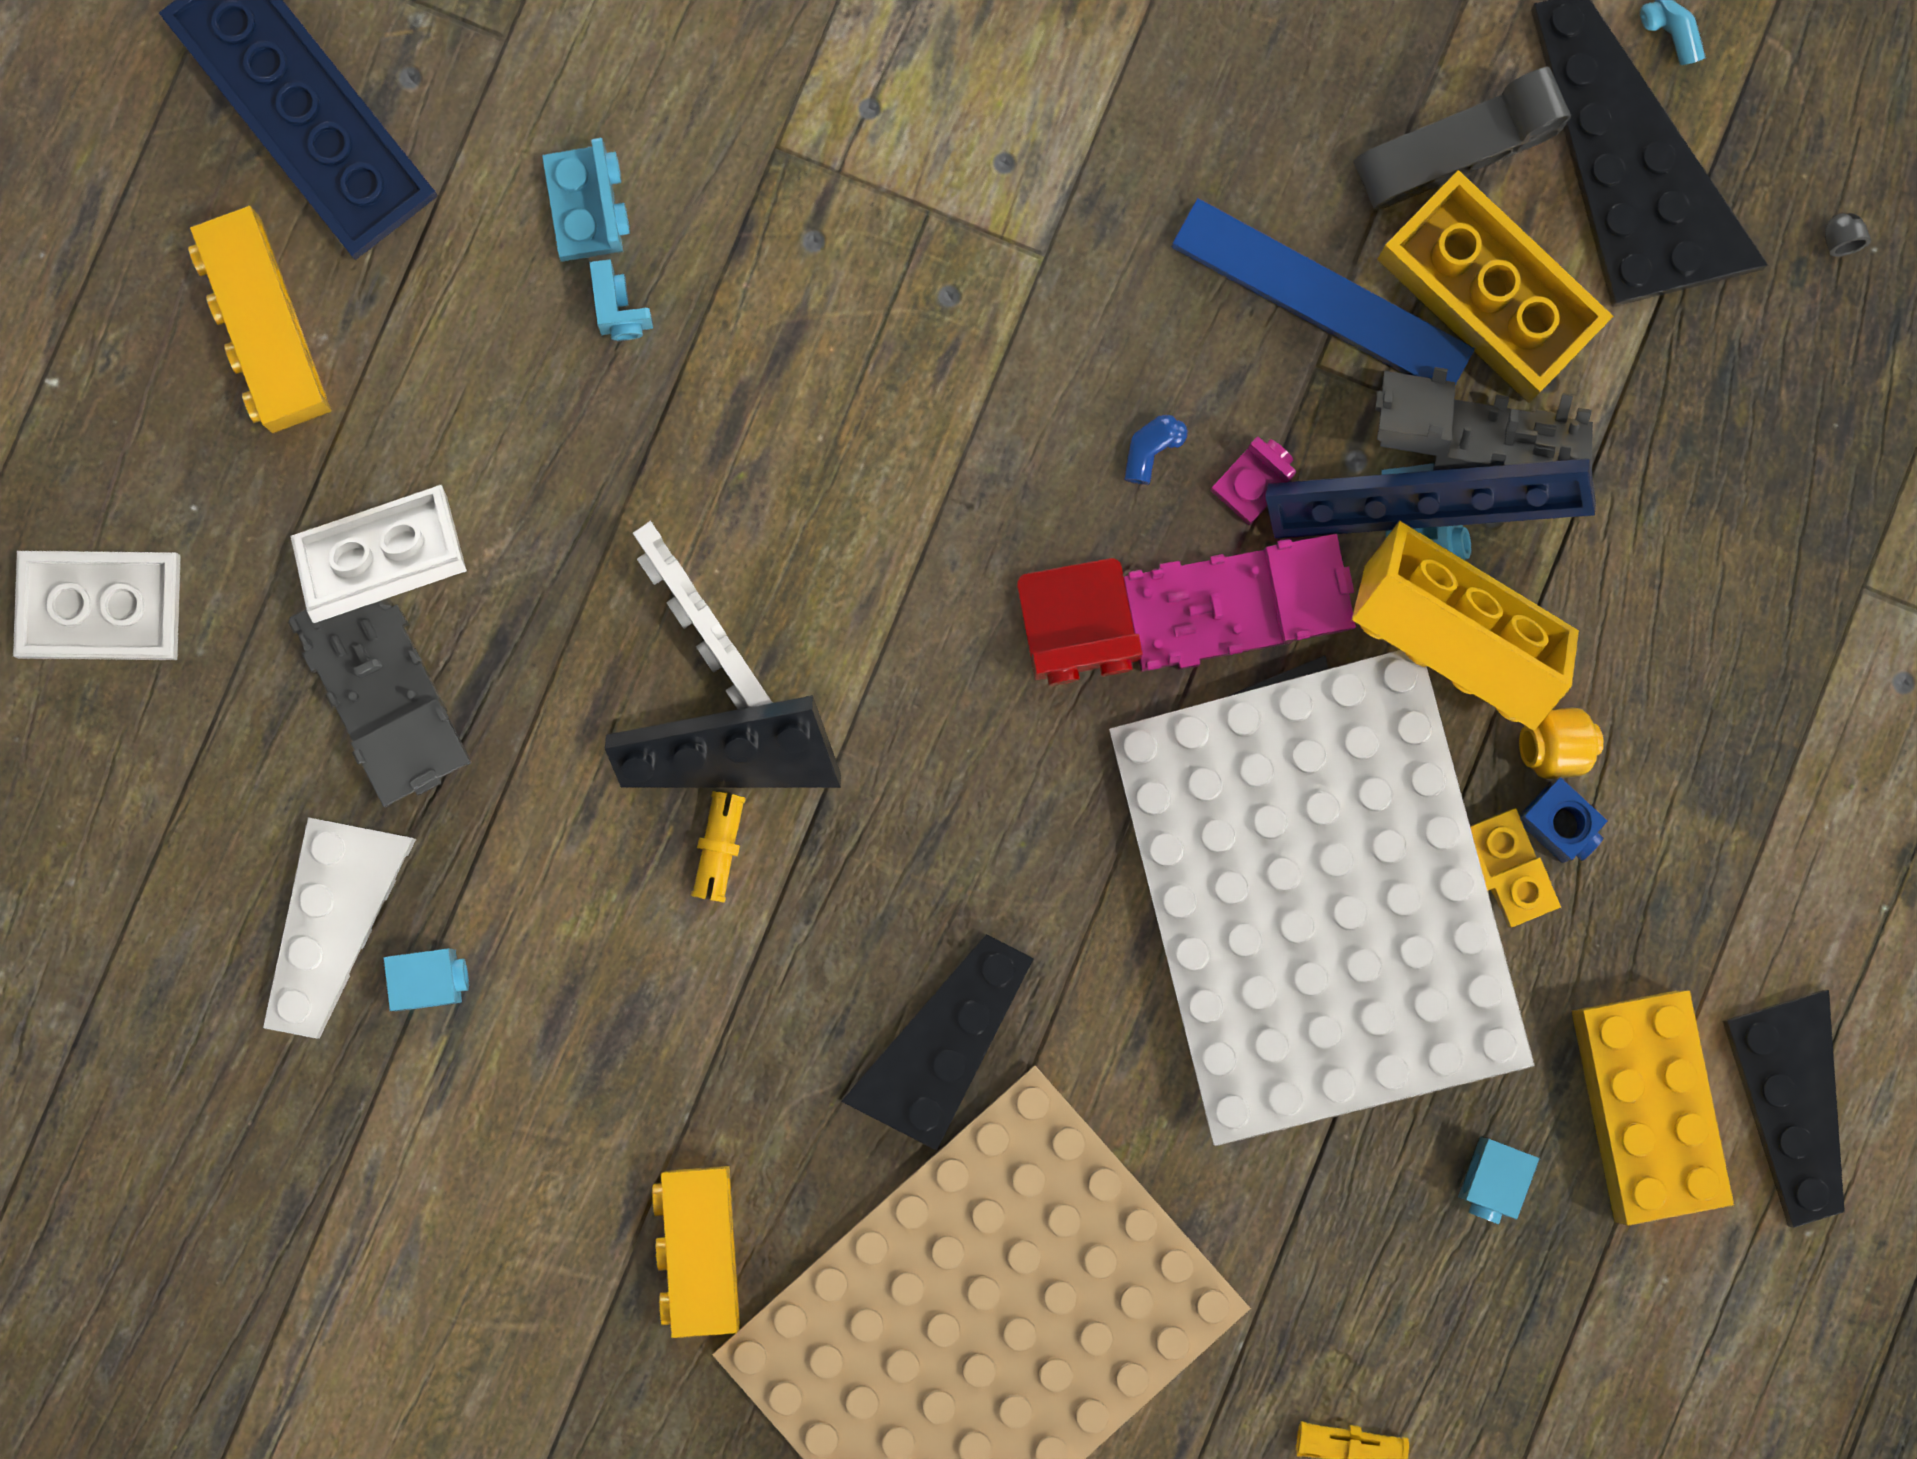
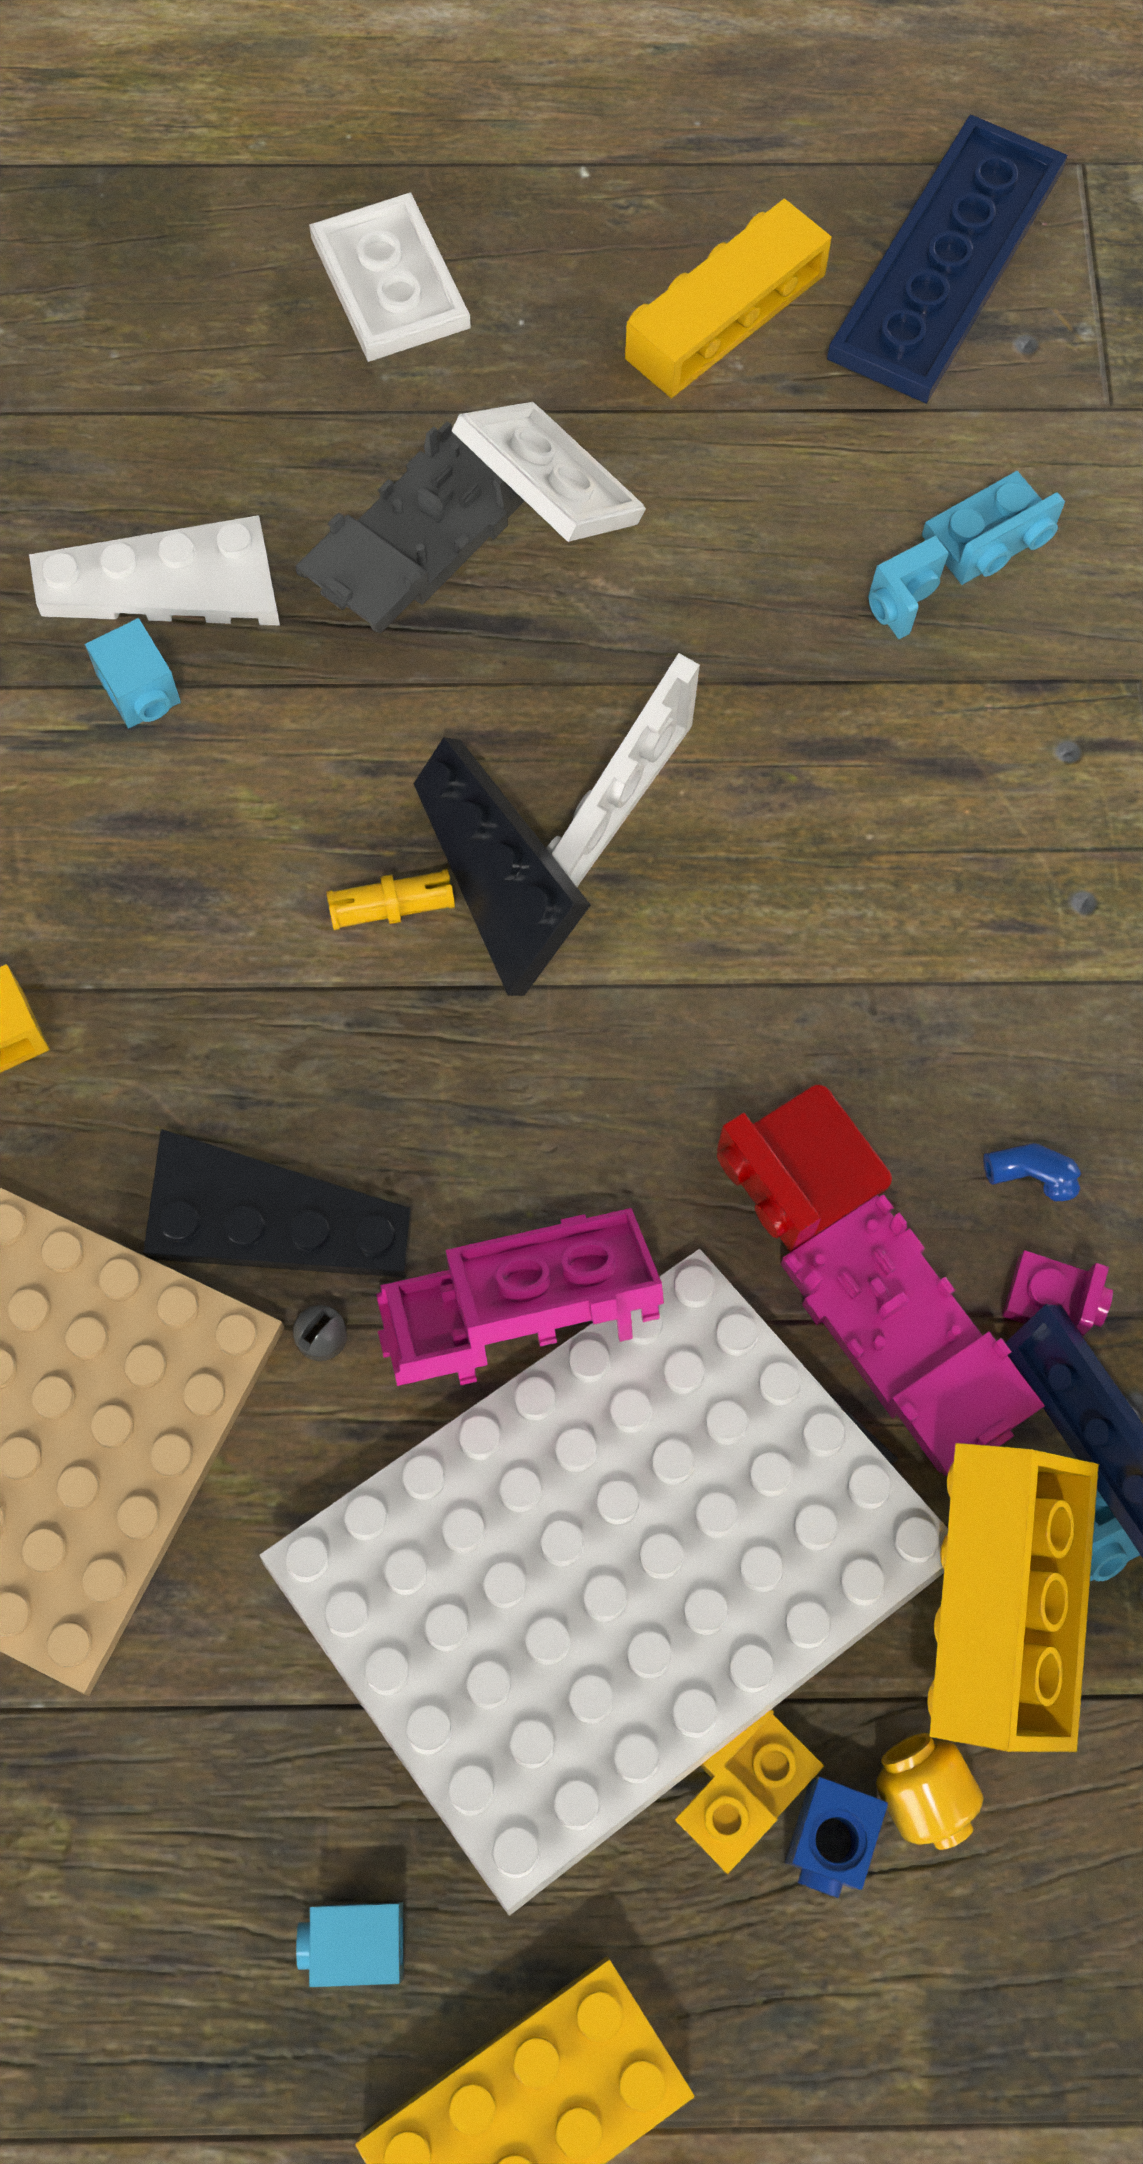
camera: 70 degrees right, 15 degrees down
none -> dark grey hinge [293,1305,347,1361]
none -> dark pink piece [376,1208,664,1386]

